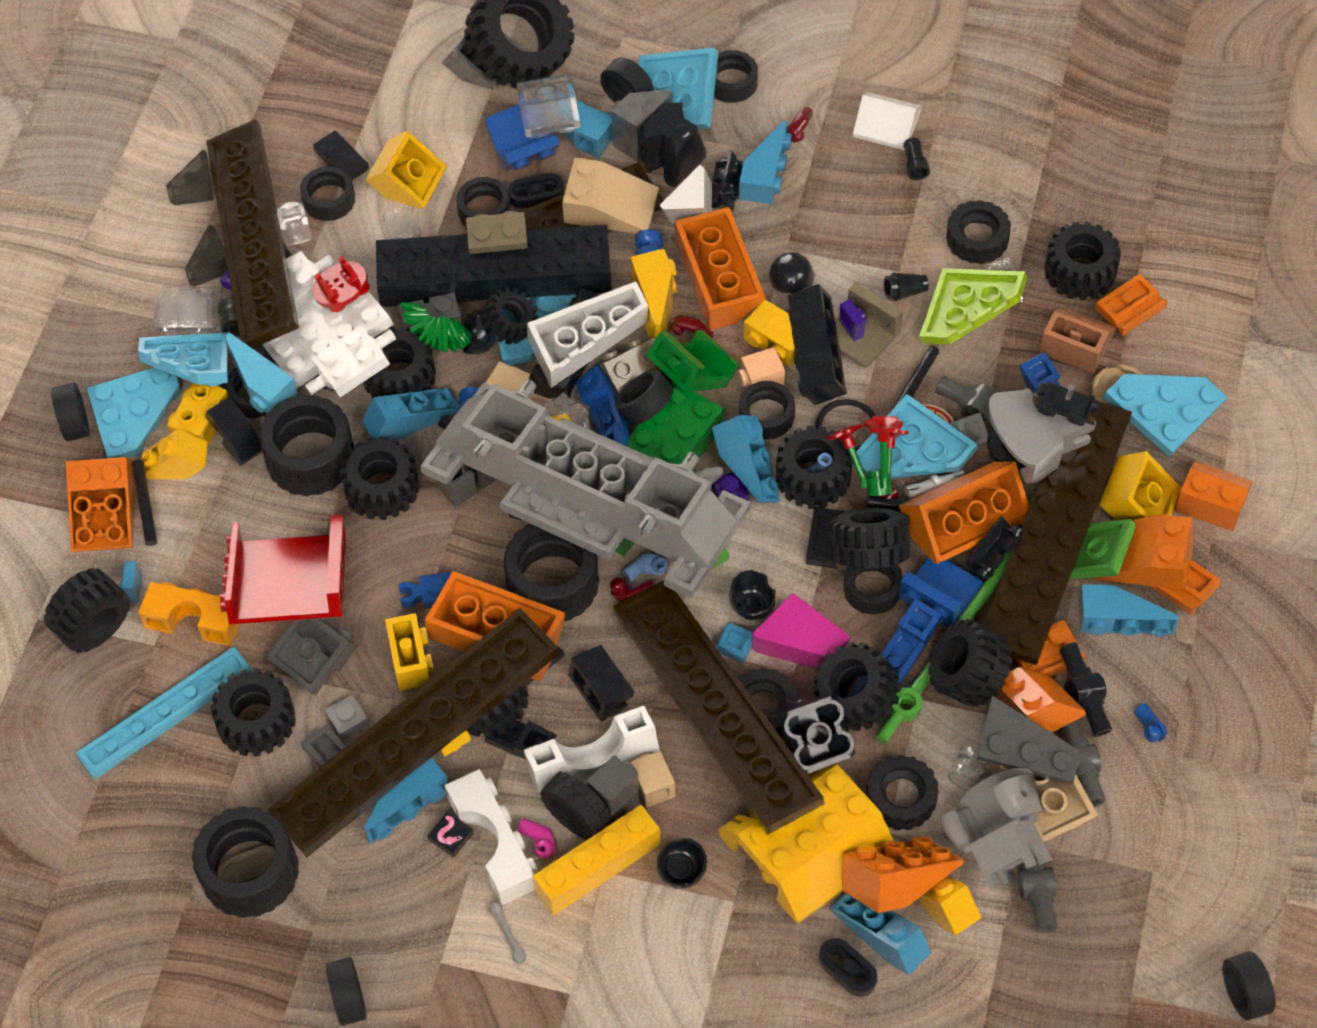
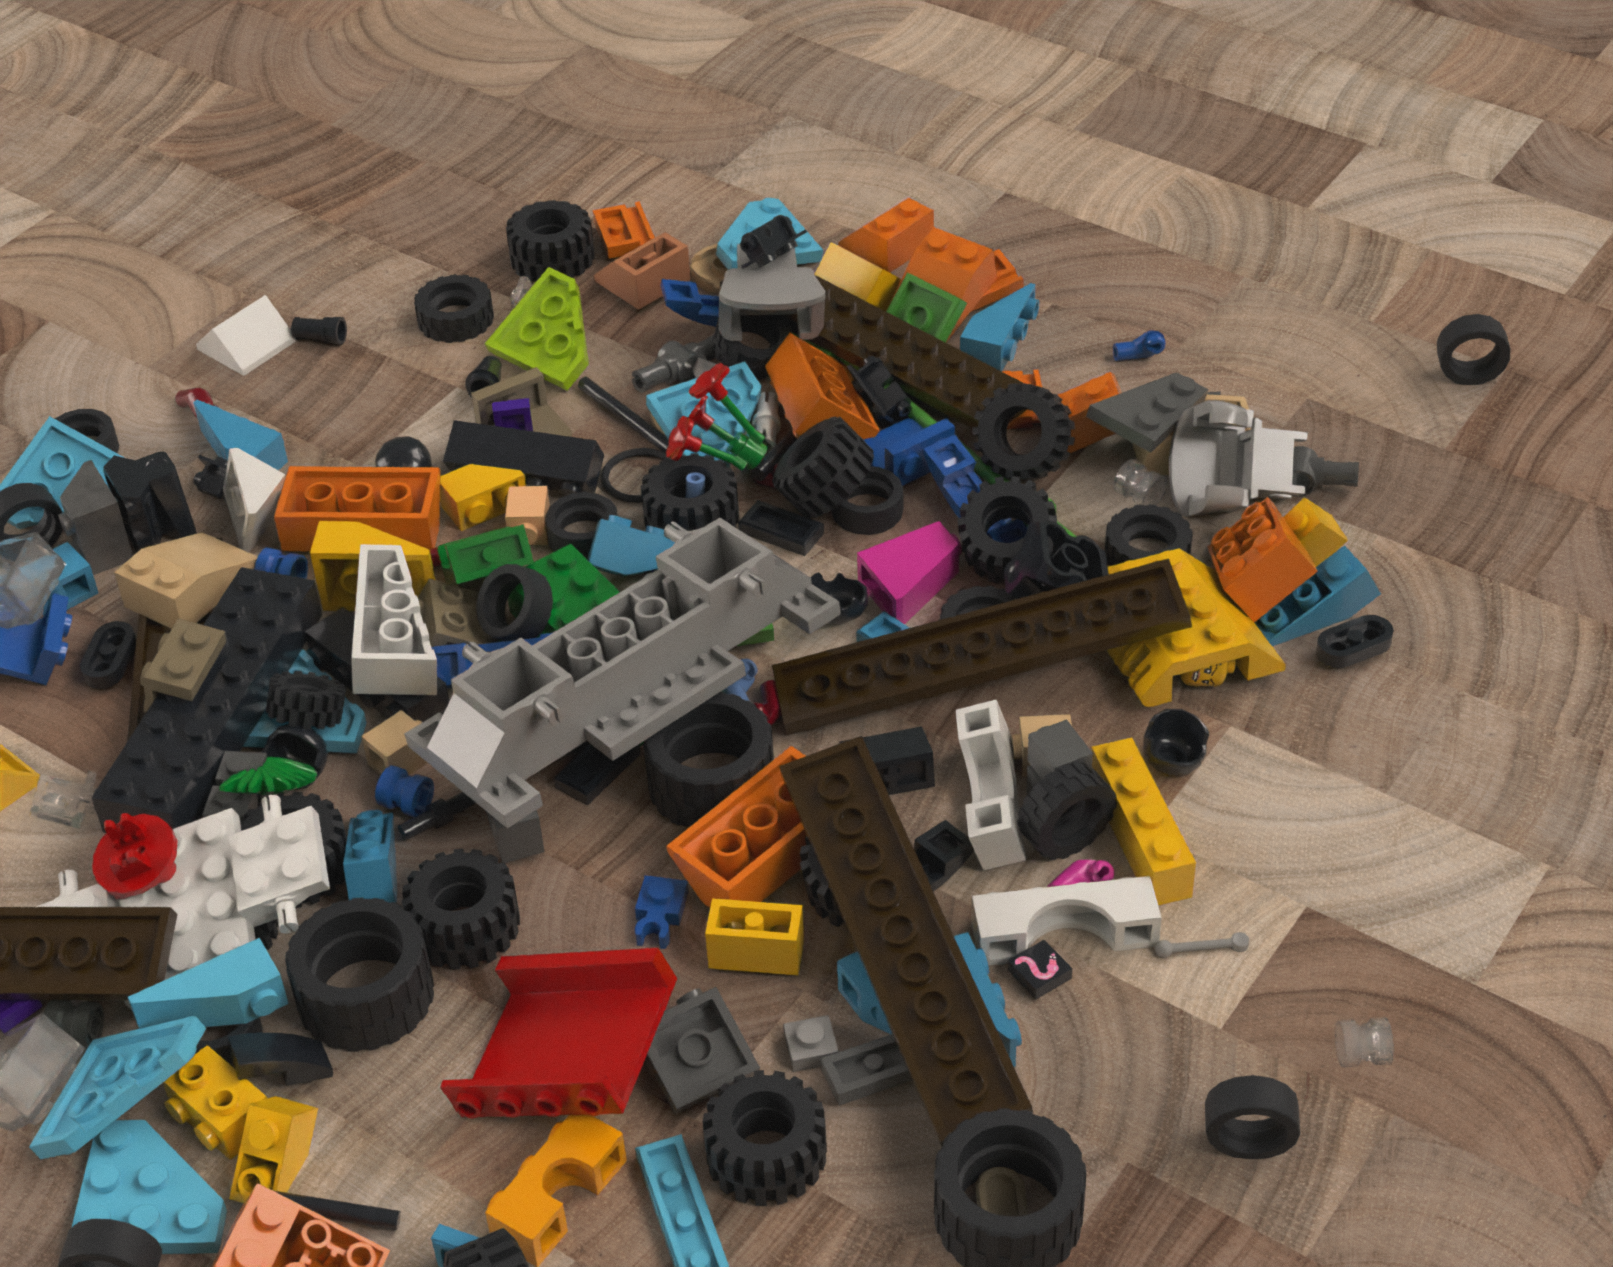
camera: 70 degrees left, 15 degrees down
black tyre [456,177,511,227] -> none
black pin [1059,642,1113,737] -> none

